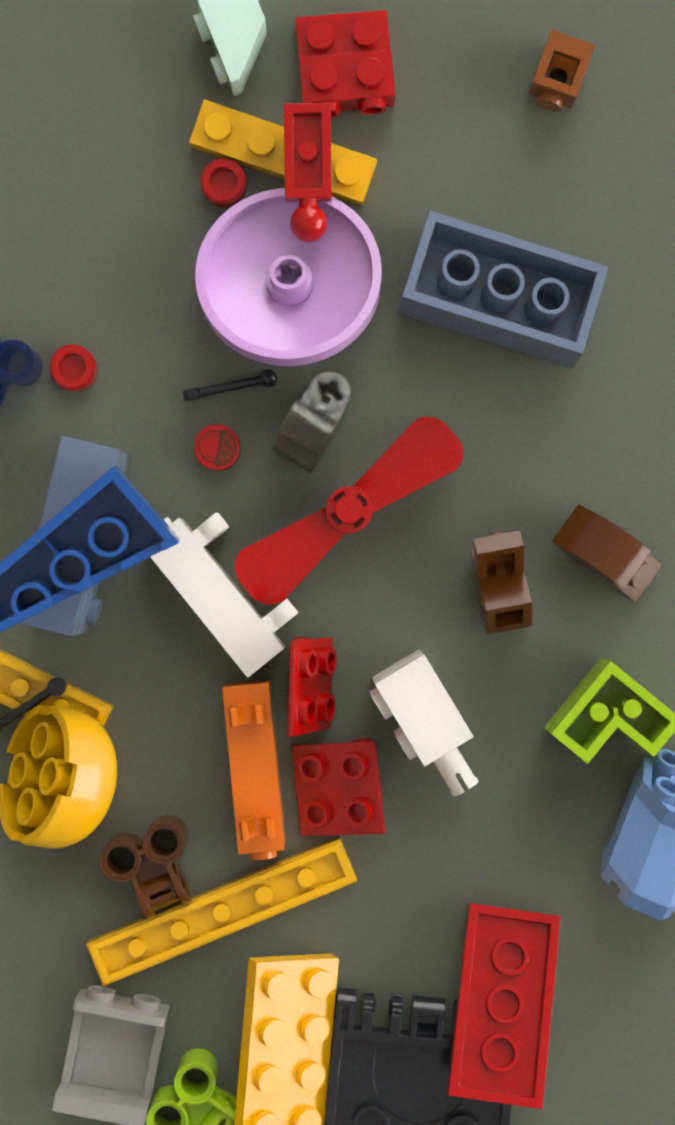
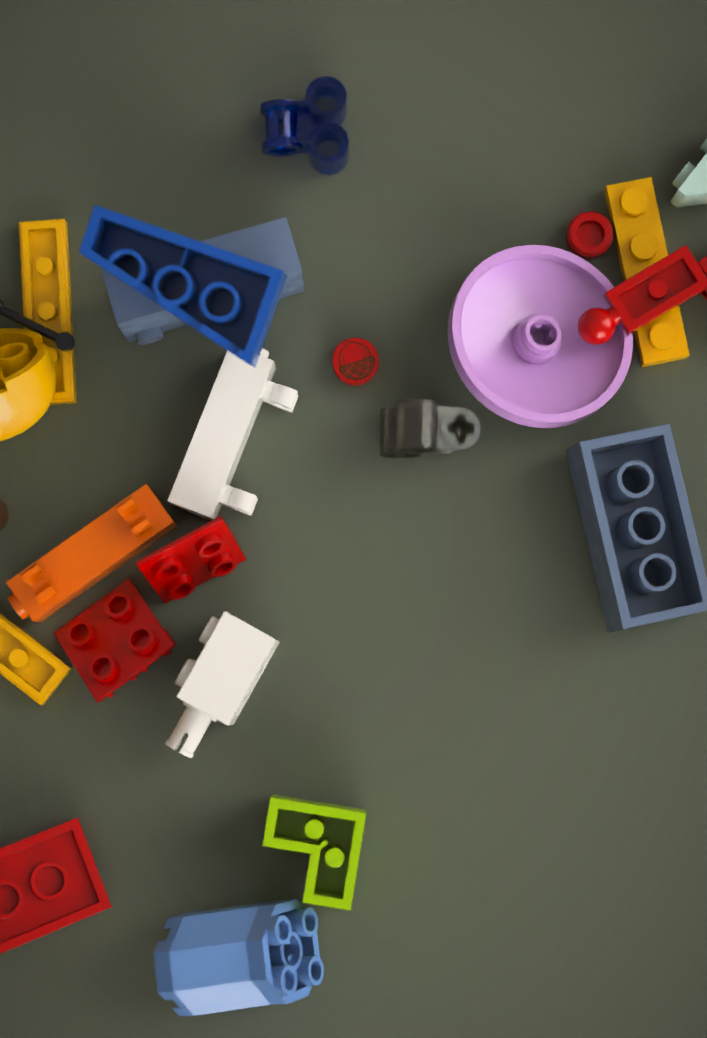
camera: 60 degrees right, 5 degrees down
red tile [49,344,98,392] -> none
black hinge [183,369,277,401] -> none
red piece [234,416,464,605] -> none
reddish brown brick [471,530,532,635] -> none
reddish brown brick [552,504,662,603] -> none

